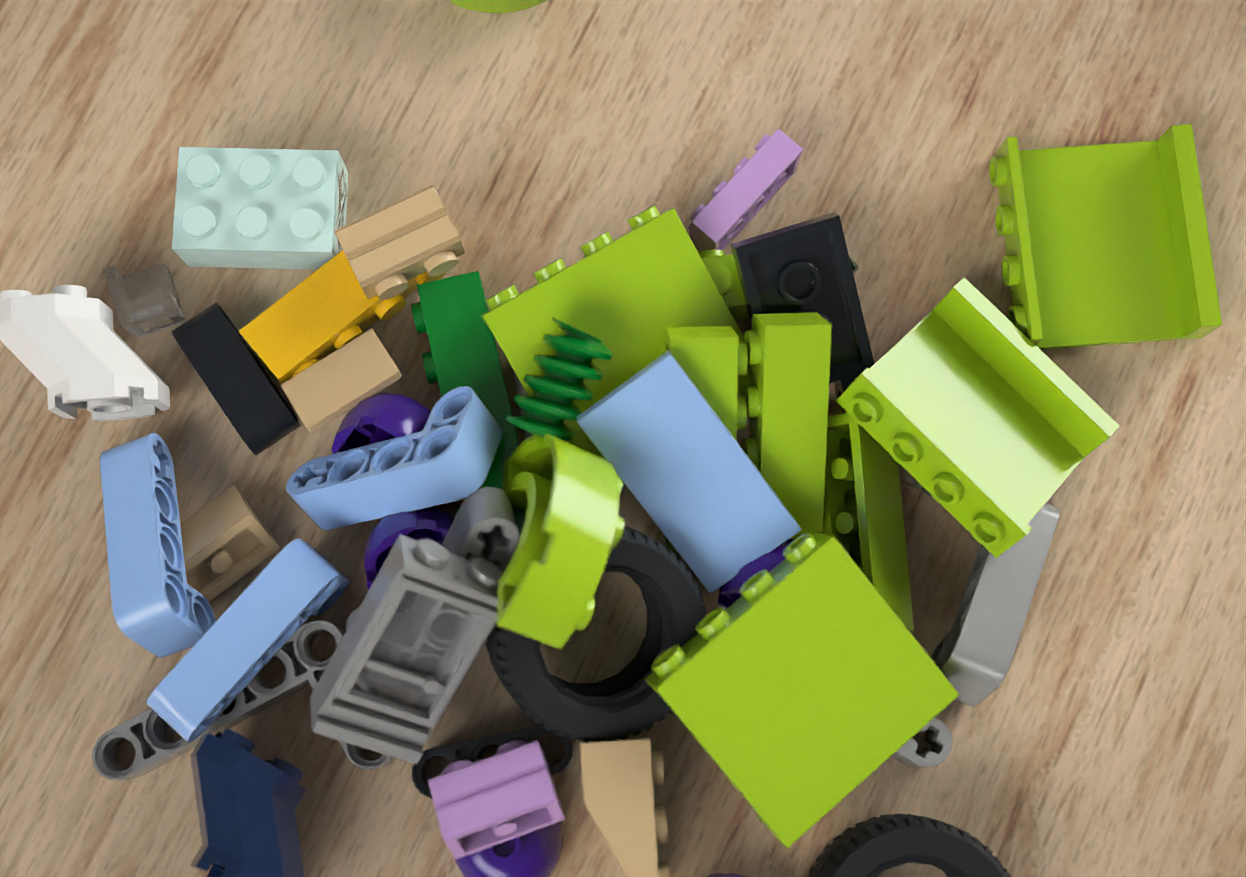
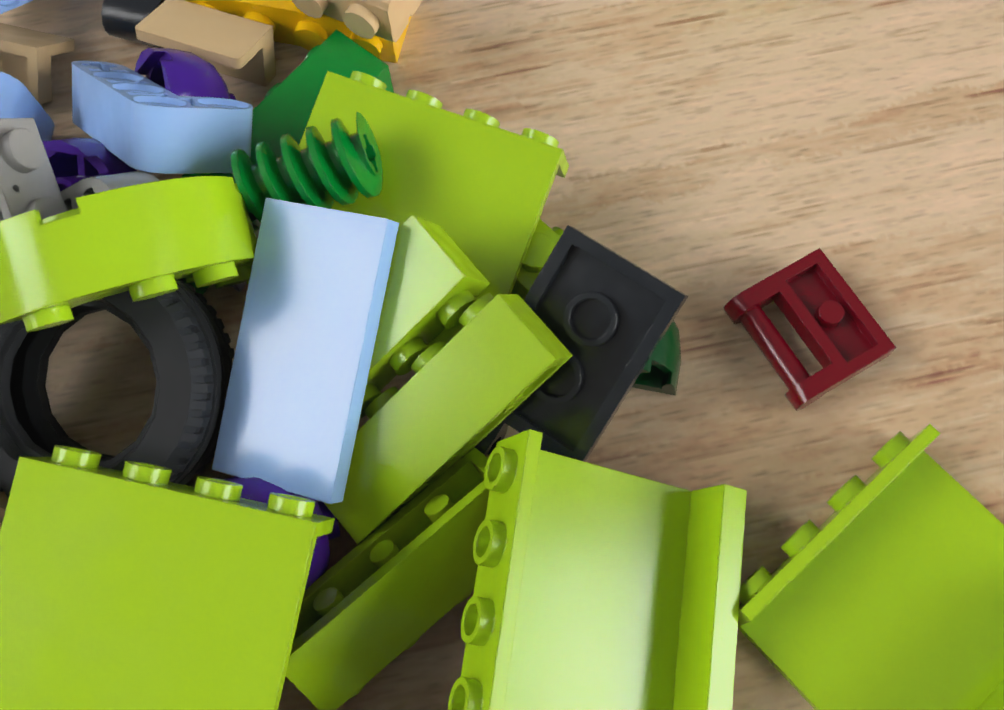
camera: 60 degrees right, 10 degrees down
lavender piece [688,128,803,252] -> none
none -> dark red plate [724,248,896,411]

